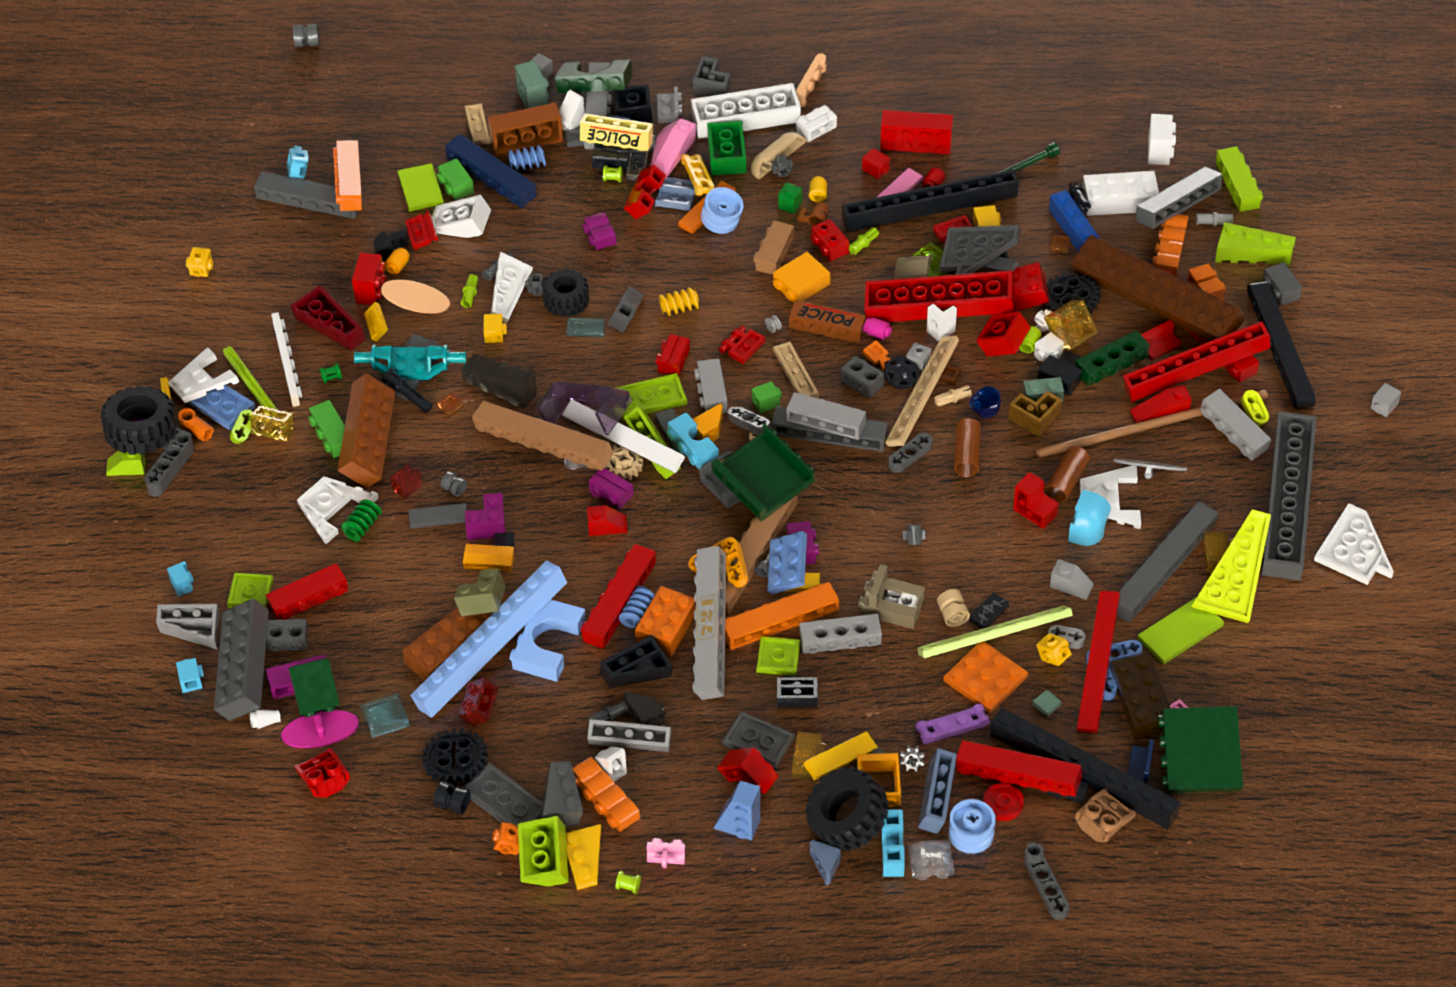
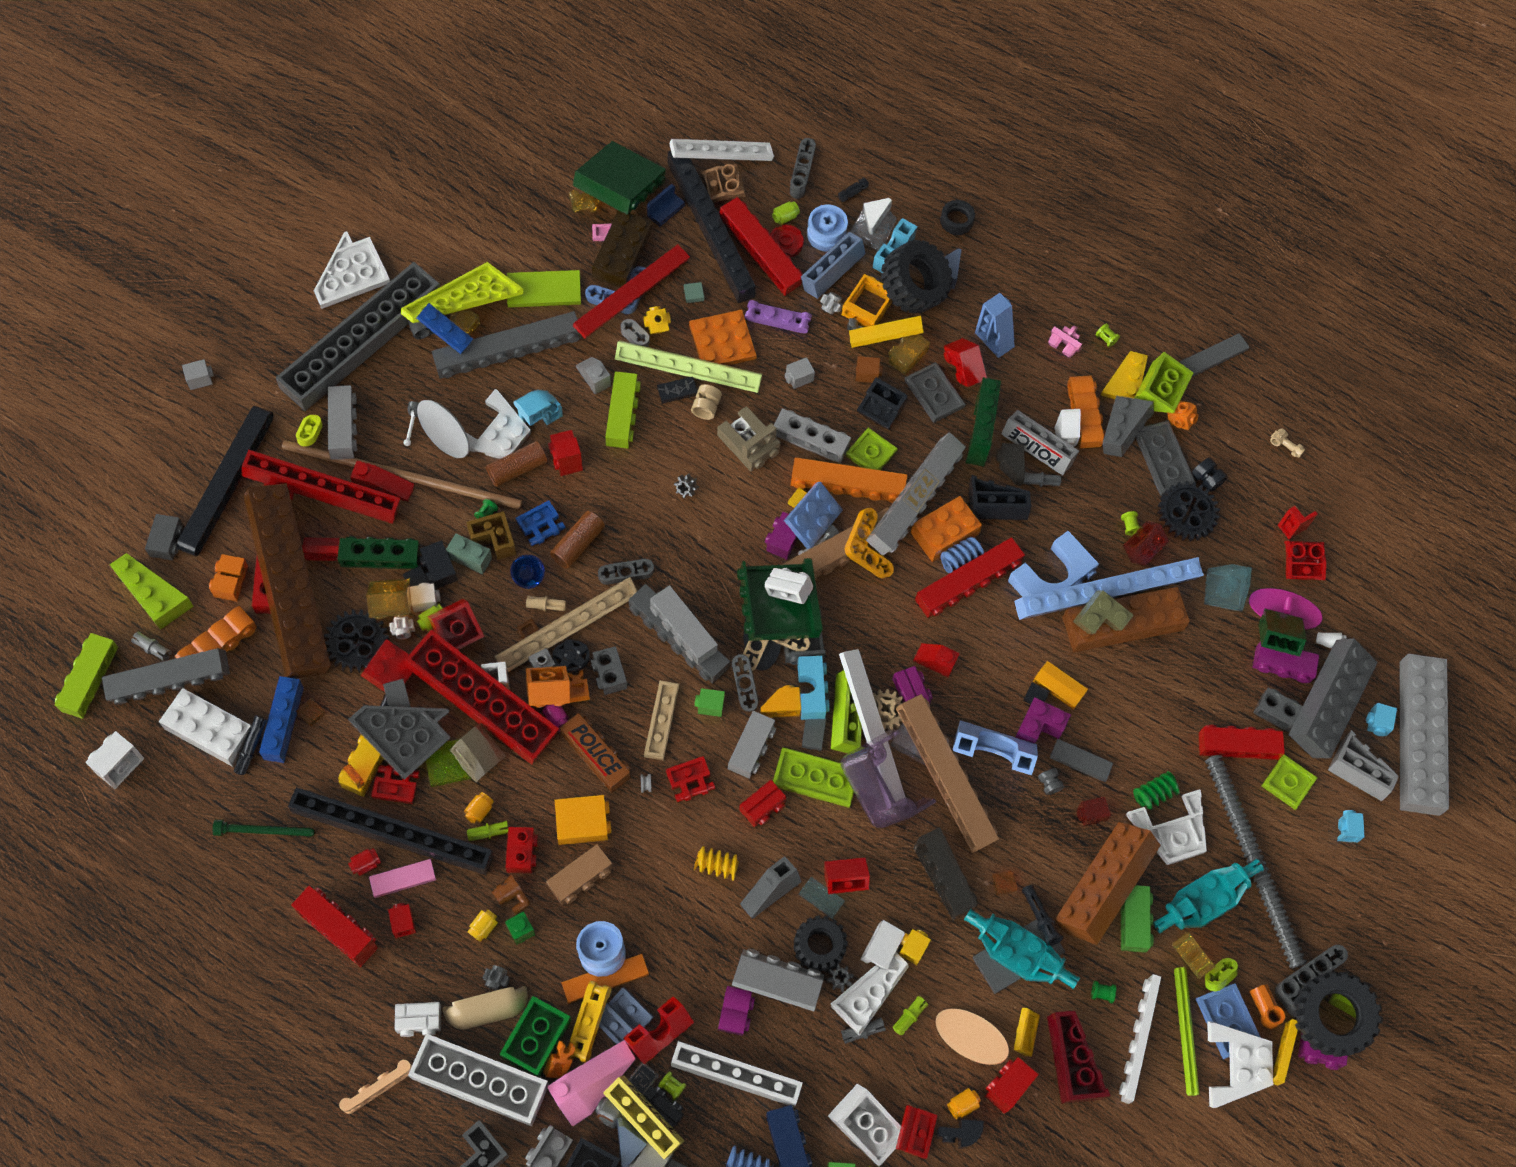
camera: 155 degrees left, 15 degrees up
none -> clear orange tile [343,764,364,789]
none -> hinge [404,401,419,446]
none -> blue plate [416,303,473,354]
none -> light orange brick [464,792,494,824]
none -> green bush [474,499,499,519]
none -> blue plate [515,500,566,546]
none -> orange brick [526,666,570,708]
none -> orange plate [543,1041,575,1079]
none -> lime brick [605,372,641,448]
none -> white plate [669,139,774,161]
none -> white brick [671,1041,803,1107]
none -> light grey slope [732,949,824,1011]
none -> white brick [765,568,813,604]
none -> lime brick [772,201,800,225]
none -> light grey brick [785,357,815,389]
none -> red brick [824,857,870,894]
none -> black axle [838,178,869,202]
none -> dark orange brick [855,356,883,383]
none -> white panel [860,920,905,969]
none -> white slope [864,198,892,235]
none -> black tyre [940,200,975,235]
none -> light blue arch [953,720,1038,775]
none -> dark green arch [966,377,1001,467]
none -> lime bush [1121,511,1142,536]
none -> teal plate [1153,859,1264,933]
none -> dark grey tile [1179,333,1249,377]
none -> dark grey piece [1205,755,1307,969]
none -> tan bar [1270,429,1306,458]
none -> red panel [1278,506,1318,540]
none -> light grey brick [1400,654,1449,816]

